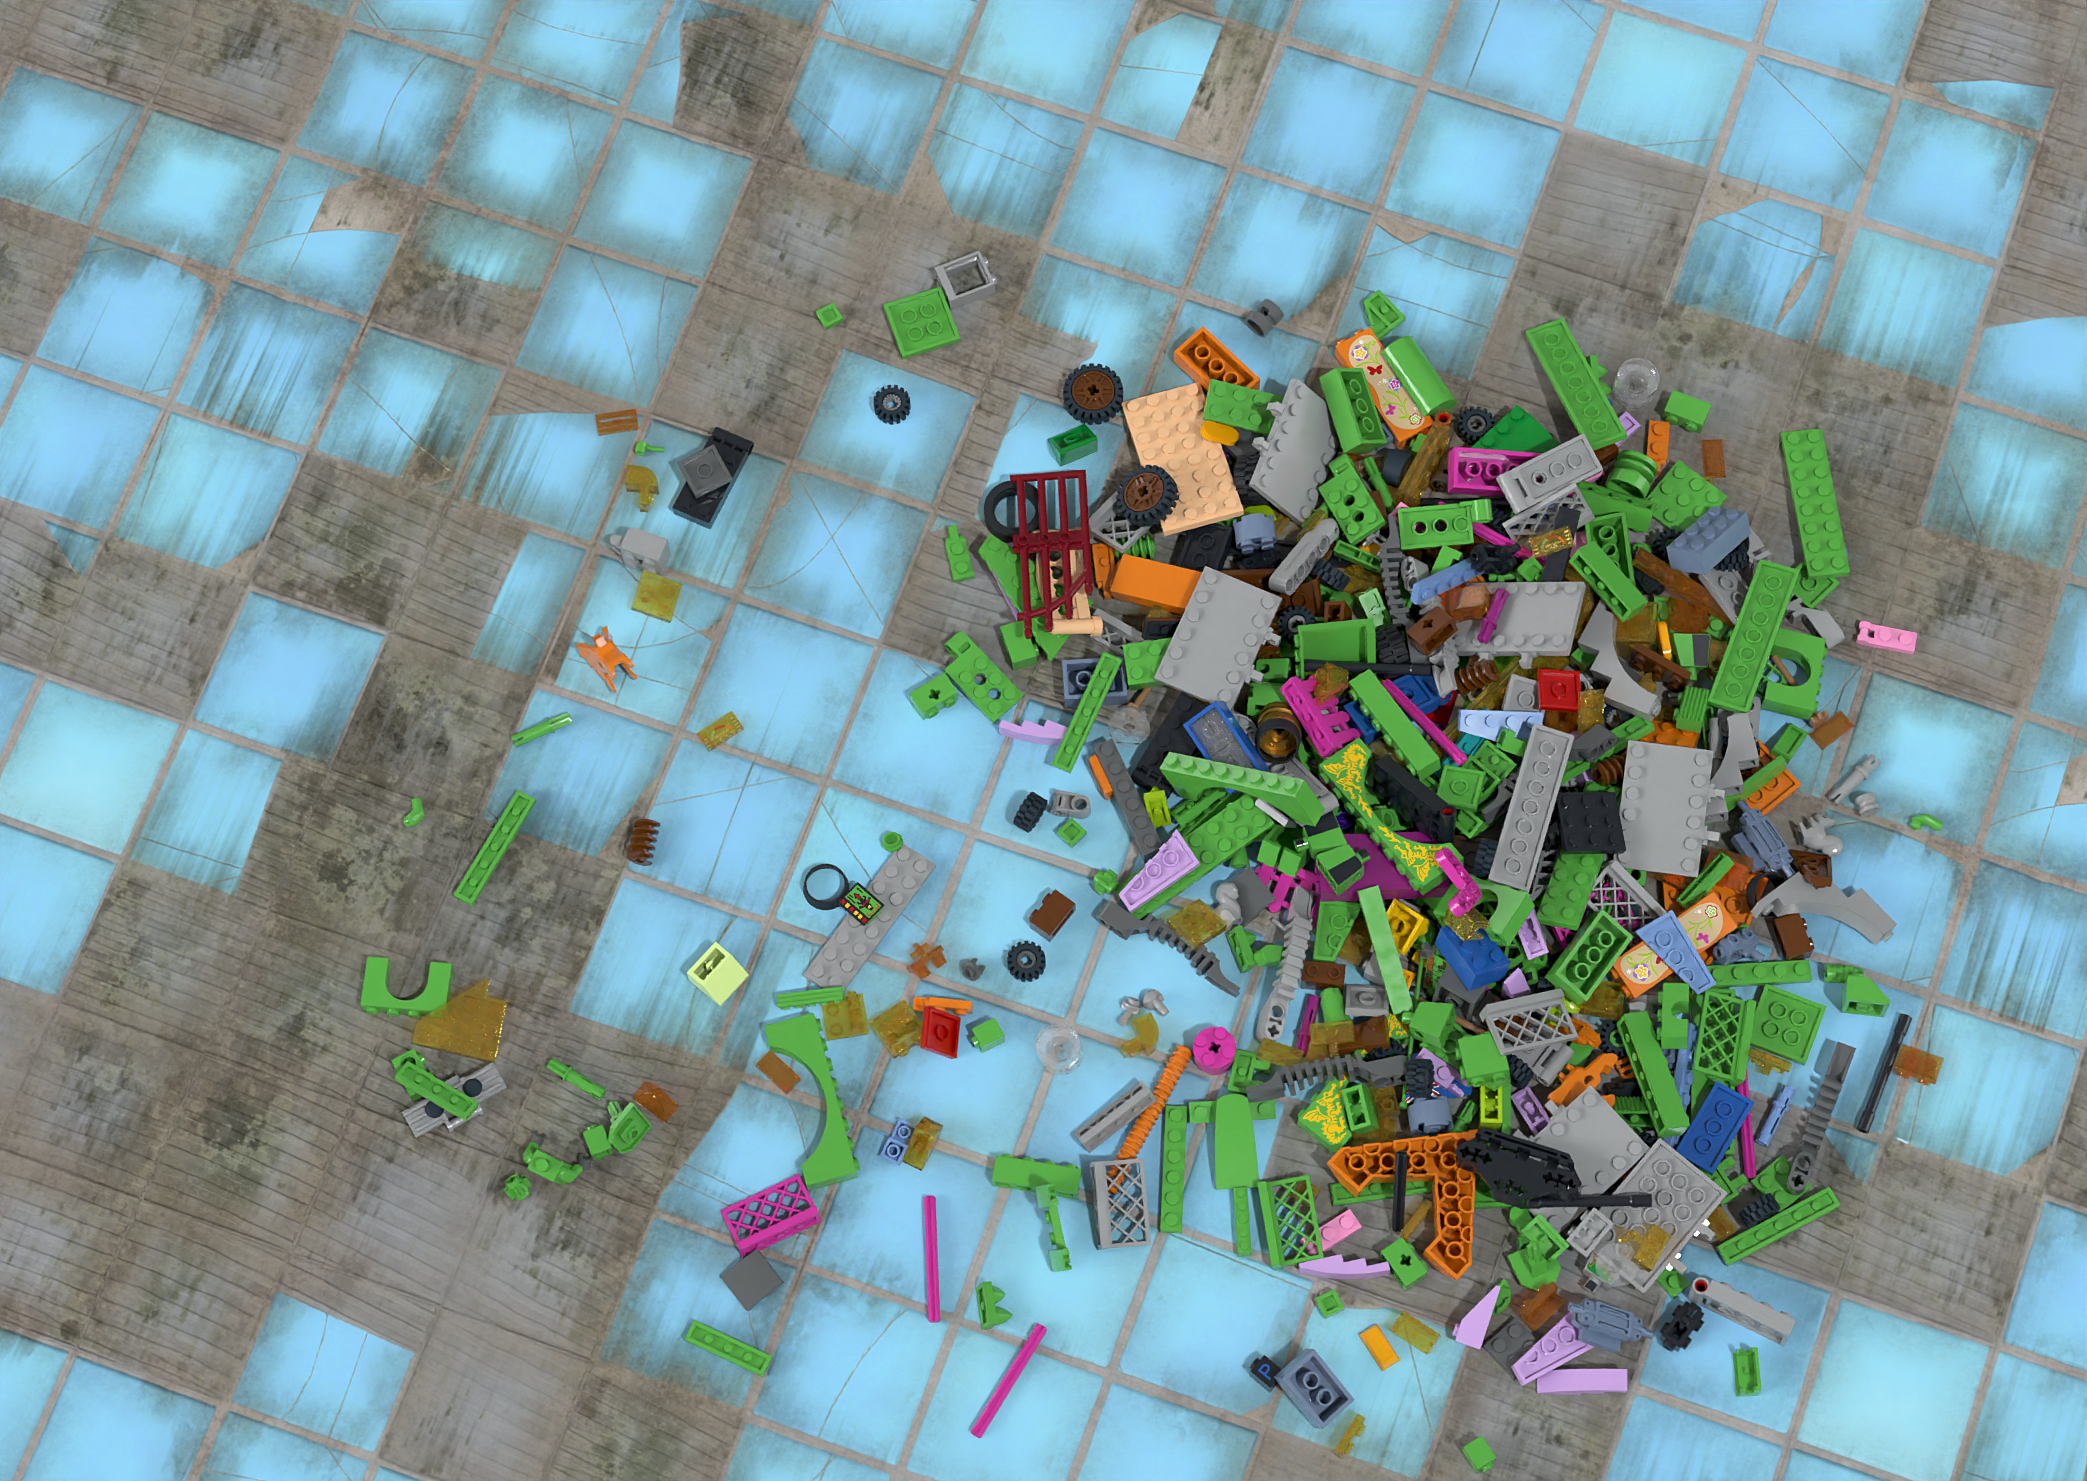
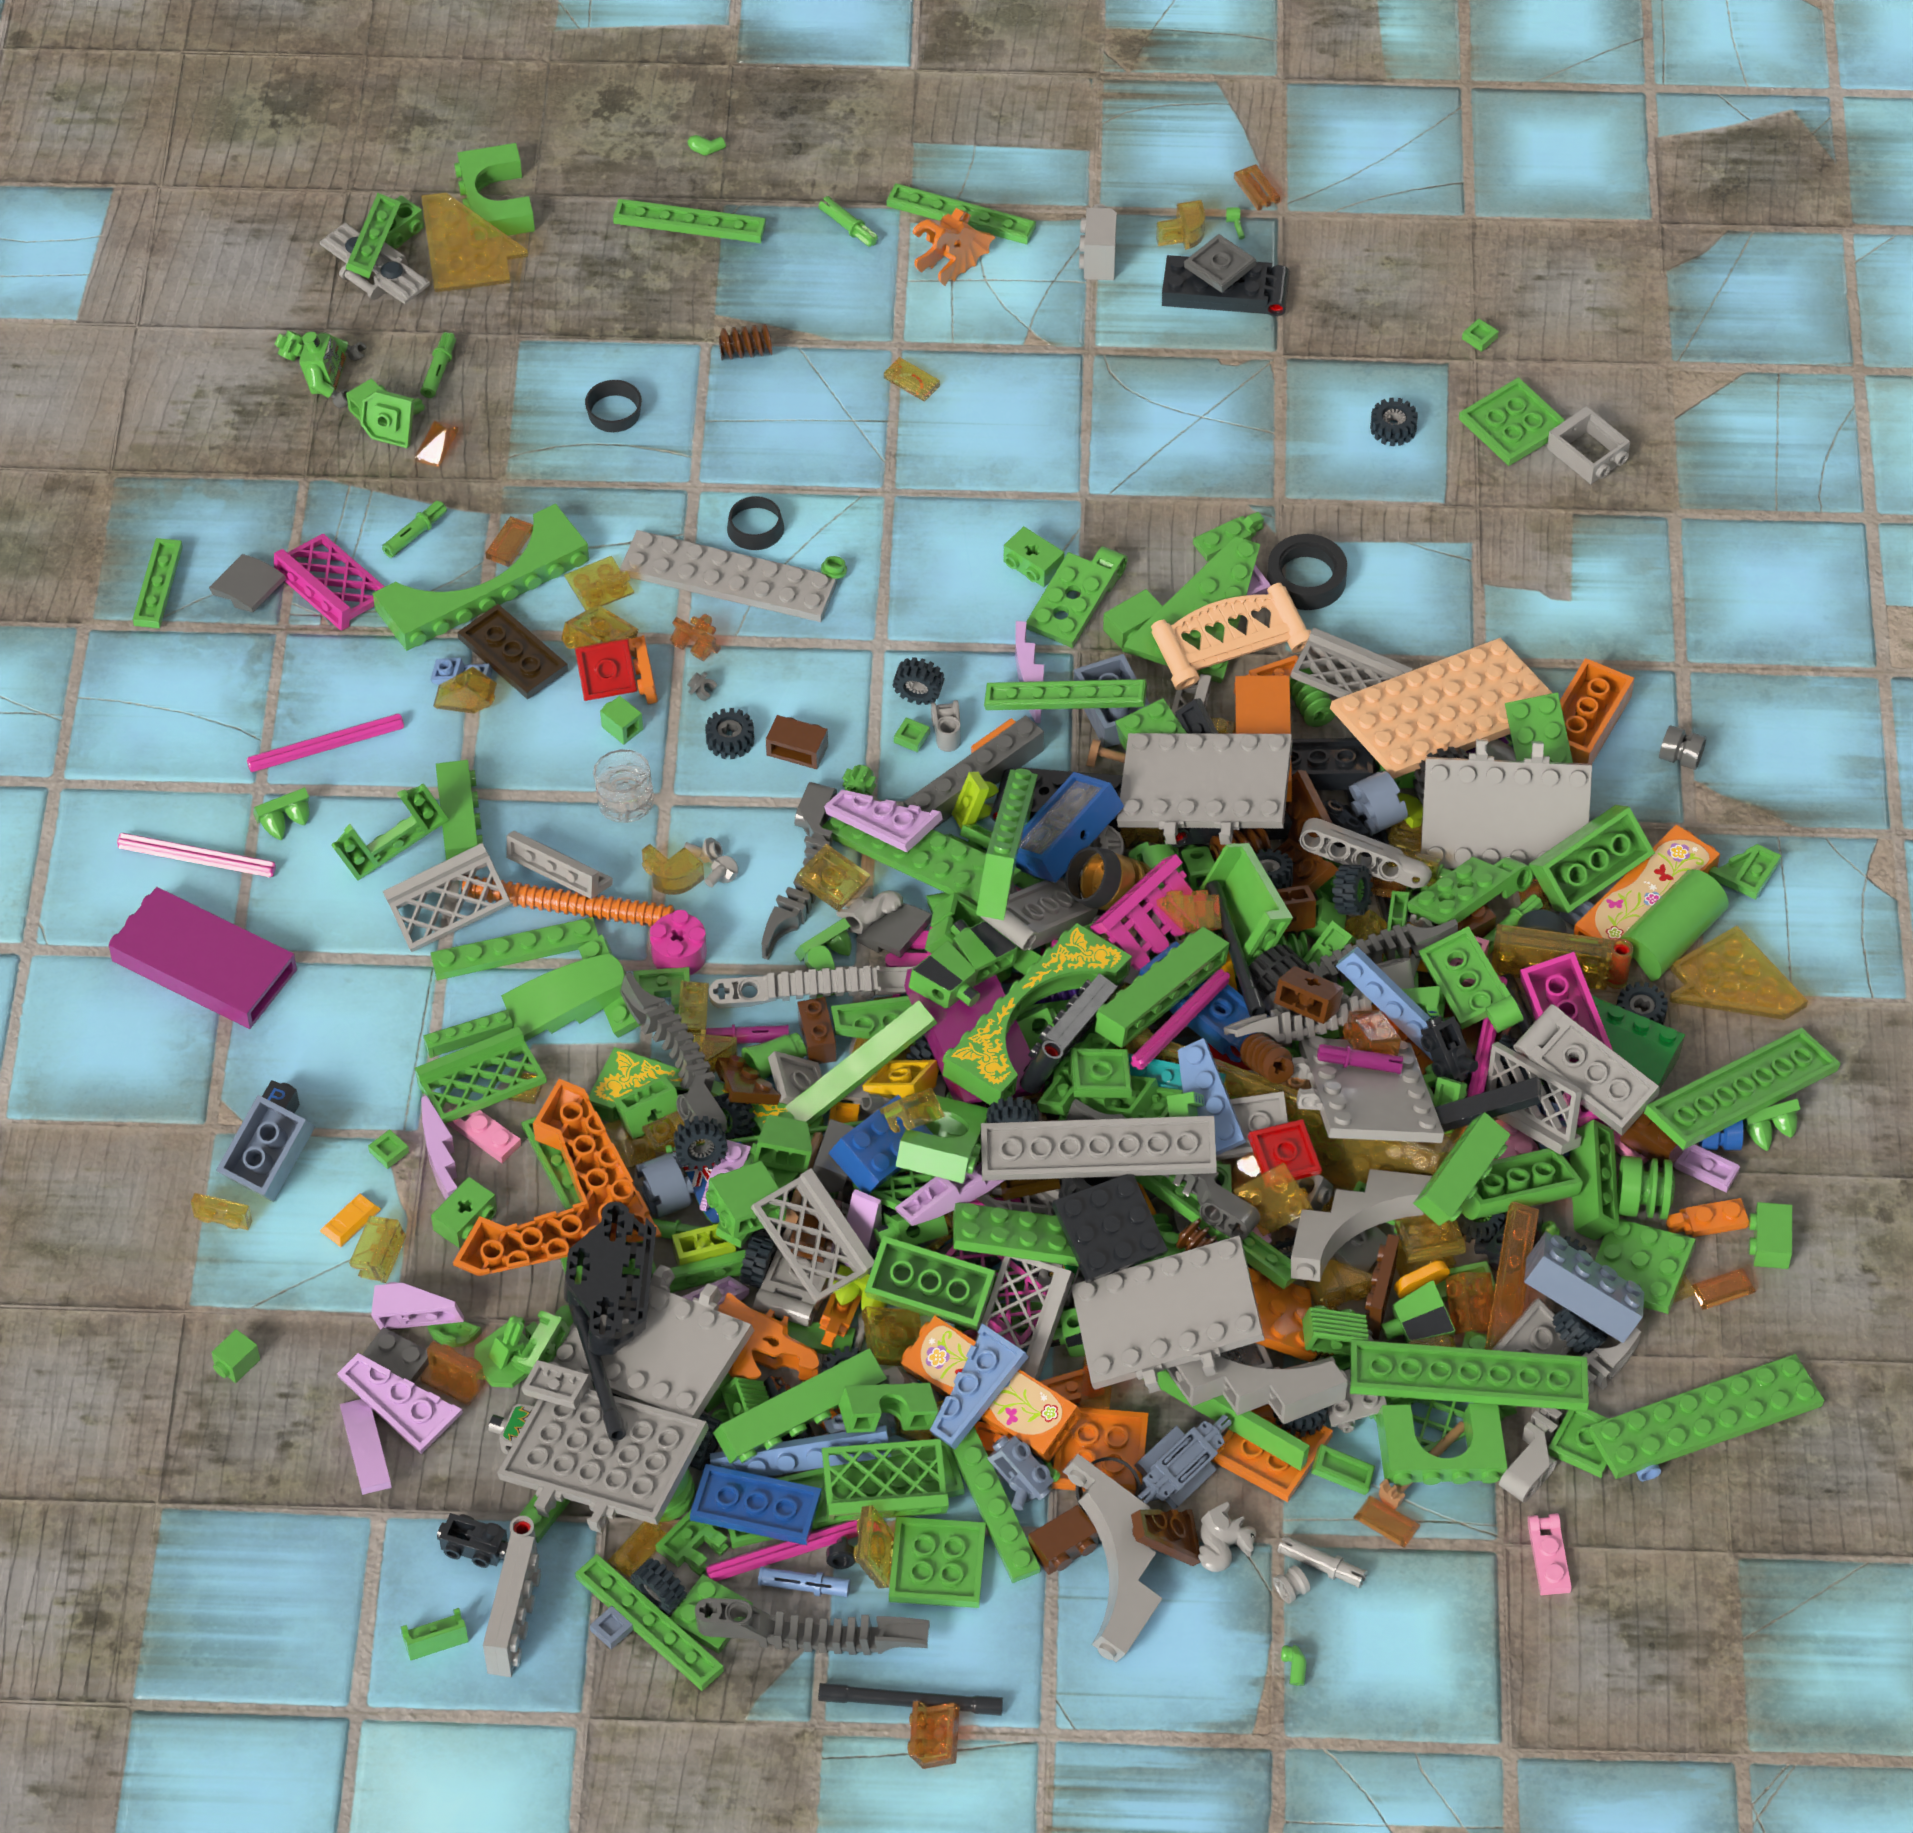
camera: 70 degrees right, 15 degrees down
clear yellow hinge [631,570,682,623] -> none
yellowish green slope [687,942,749,1007] -> none
bright green piece [776,986,845,1010] -> none
piece [837,882,885,926] -> none
dark red piece [1010,470,1093,639] -> none
green slope [1047,424,1098,467] -> none
wheel [1063,363,1124,425] -> none
clear plate [1108,706,1150,748] -> none
wheel [1116,464,1179,527] -> none
light orange tile [1200,421,1239,446] -> none
clear yellow plate [1310,1020,1355,1060] -> none
black axle [1392,1151,1407,1232] -> none
clear yellow tile [1400,1199,1433,1242] -> none
dark pink beam [1435,847,1482,917] -> none
clear yellow tile [1528,526,1575,558] -> none
sand blue piece [1567,1298,1654,1354] -> none
clear plate [1595,1243,1639,1287] -> none
clear wheel [1612,358,1660,410] -> none
clear yellow plate [1619,1224,1671,1273] -> none
bright green piece [1676,851,1734,909] -> none
clear orange piece [1715,848,1754,892] -> none
bright green hinge [1824,964,1864,984] -> none
bright green slope [1841,974,1890,1017] -> none
none -> magenta brick [108,886,297,1029]
none -> bright green axle [382,501,447,558]
none -> dark brown plate [457,604,568,700]
none -> black tyre [585,380,642,433]
none -> sand blue plate [590,1606,633,1650]
none -> black tile [826,1536,856,1569]
none -> bright green tile [887,183,1036,244]
none -> clear yellow wing [1669,925,1808,1020]

